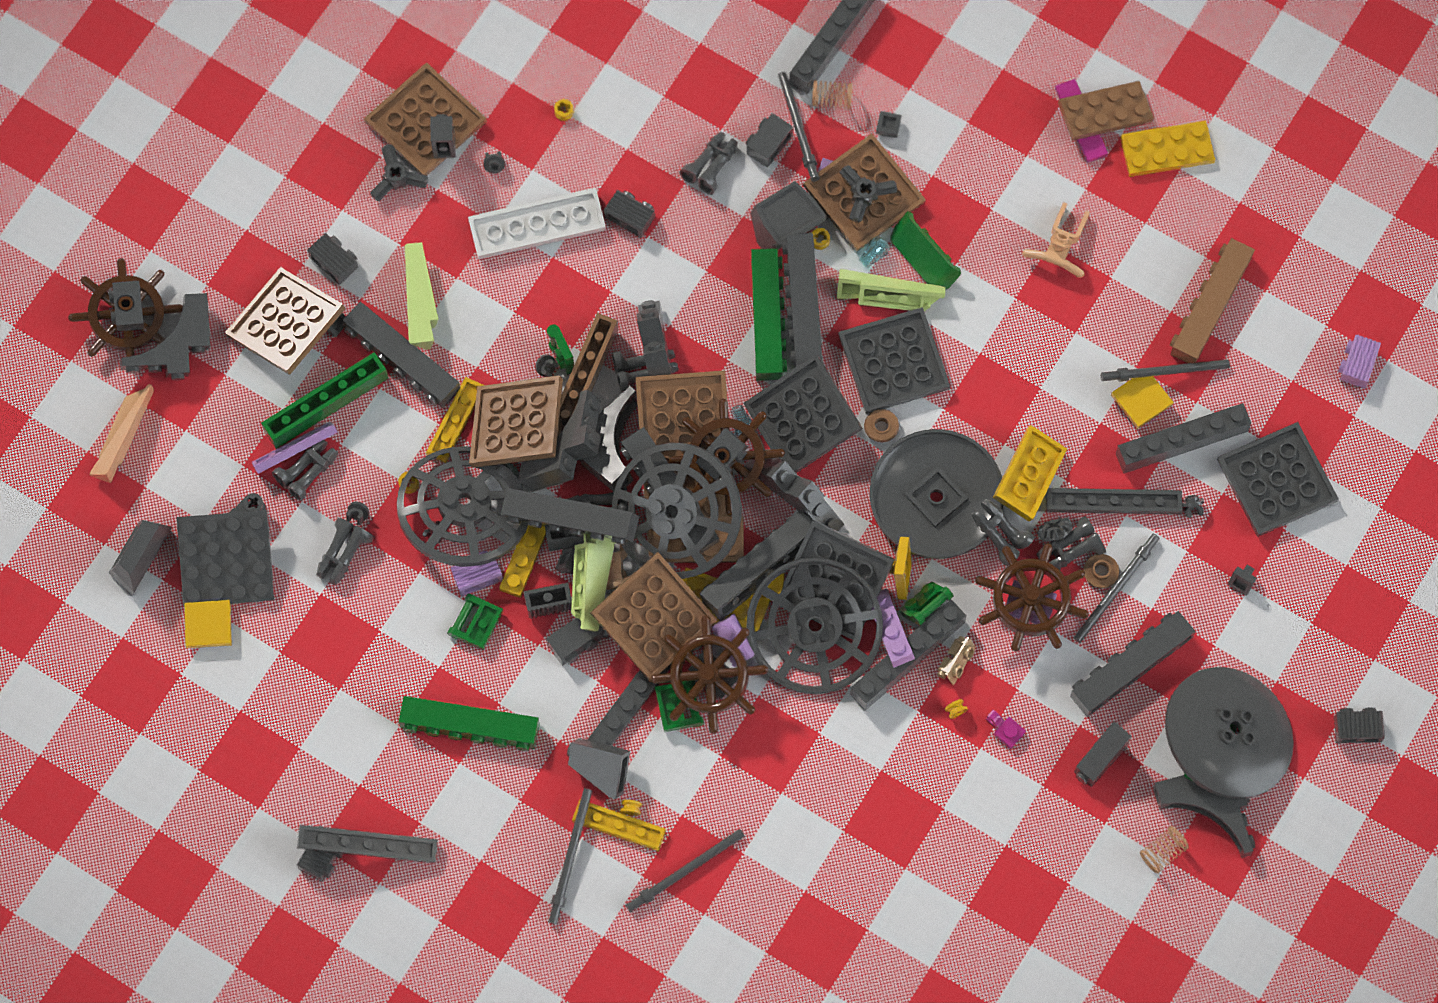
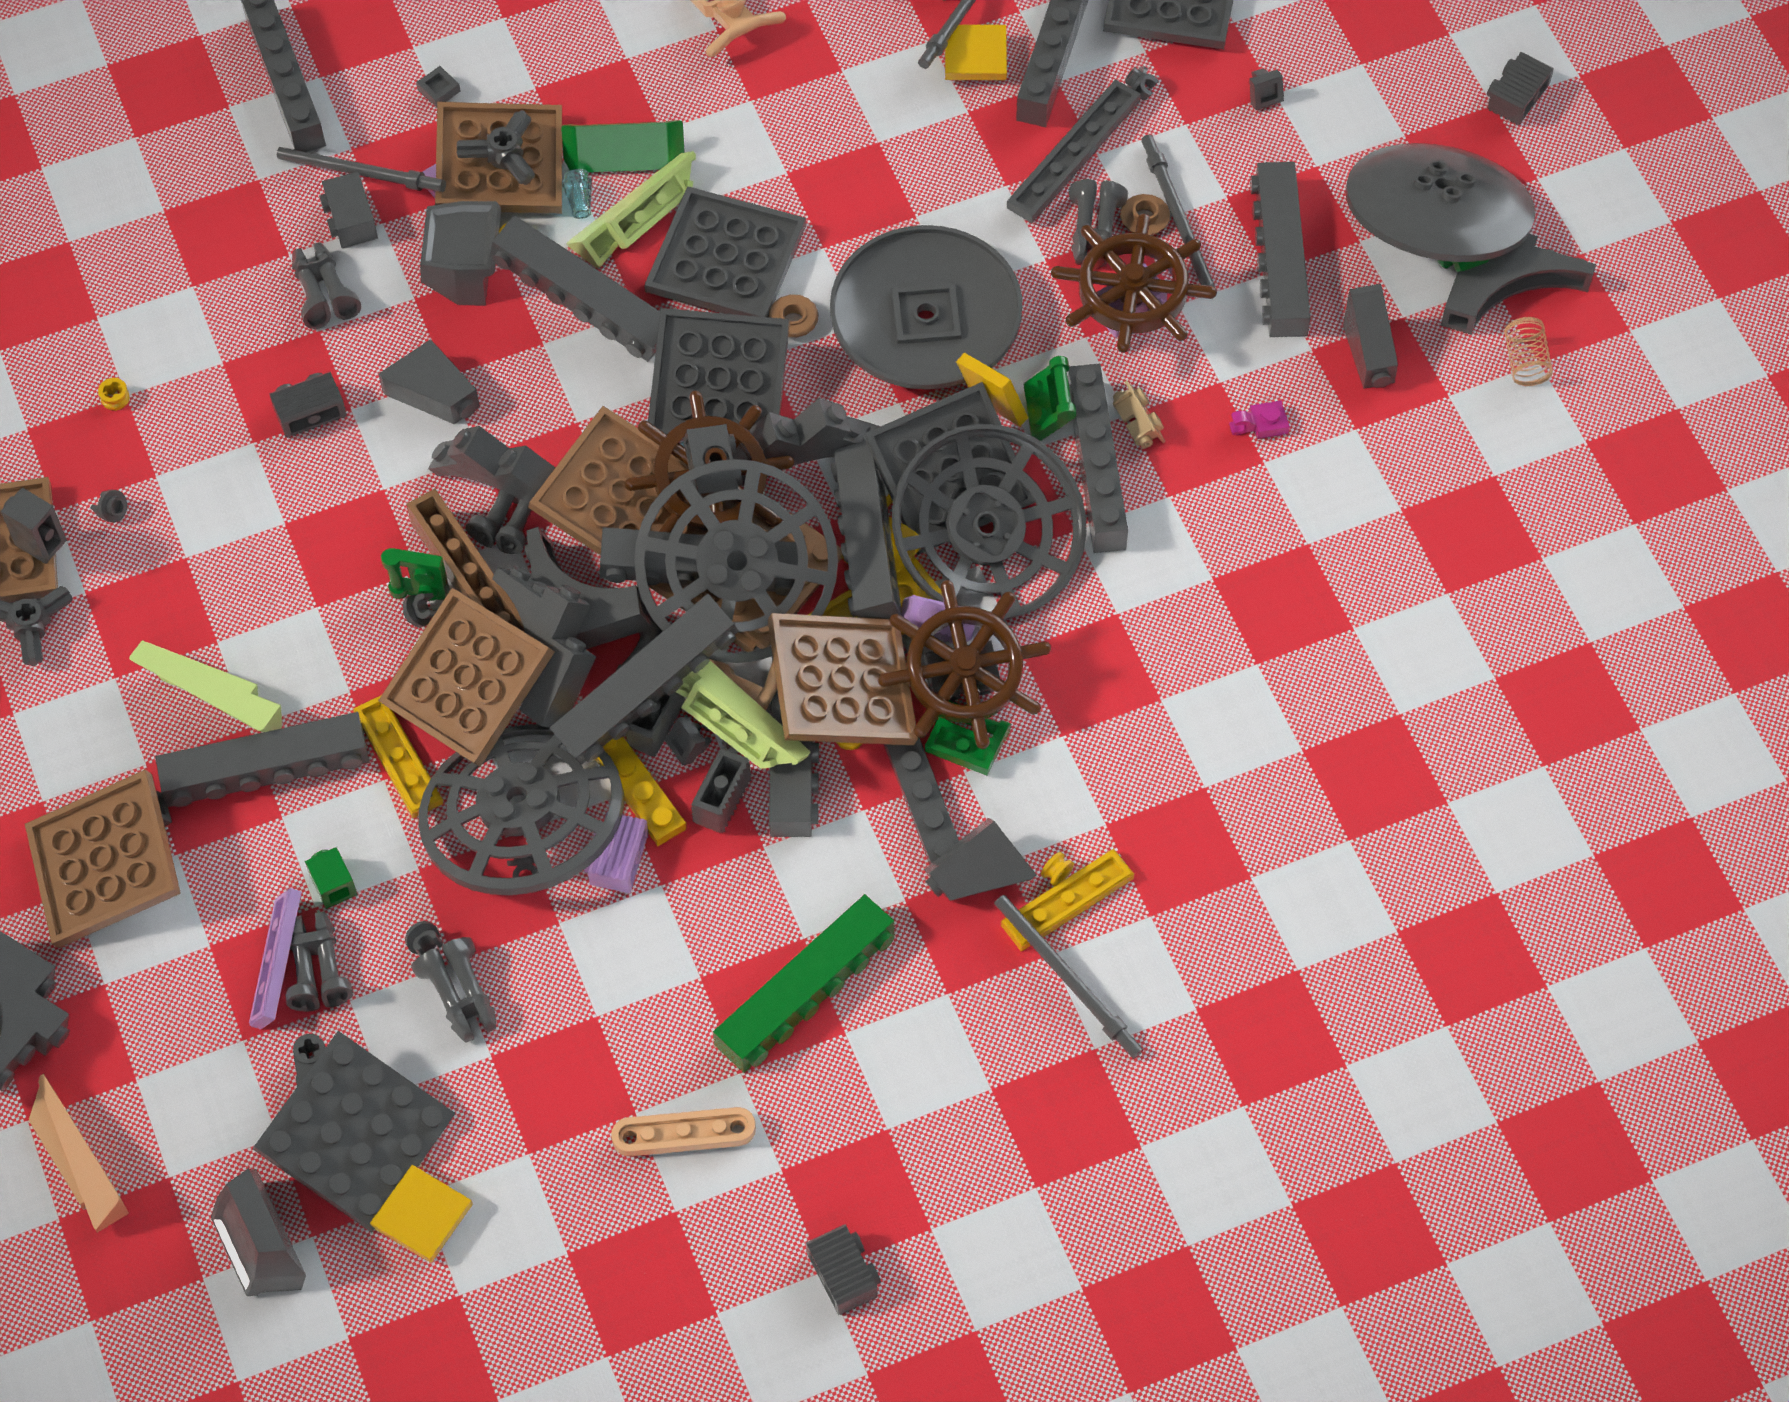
camera: 55 degrees left, 10 degrees down
green brick [261,352,389,449] -> none
dark grey plate [297,825,438,863] -> none
dark grey brick [307,233,358,285] -> none
yellow bush [398,471,419,494] -> none
green plate [447,593,504,650] -> none
white plate [468,188,606,260] -> none
dark grey bar [625,829,745,913] -> none
green brick [751,248,787,381] -> none
light nougat piece [812,80,853,109] -> none
lavender plate [872,589,915,667] -> none
yellow bush [945,699,968,719] -> none
dark grey piece [971,499,1035,565] -> none
yellow plate [993,425,1067,522] -> none
dark grey gear [1037,517,1073,541] -> none
none -> green brick [305,847,358,909]
none -> dark grey slope [378,339,480,424]
none -> light nougat plate [611,1107,756,1156]

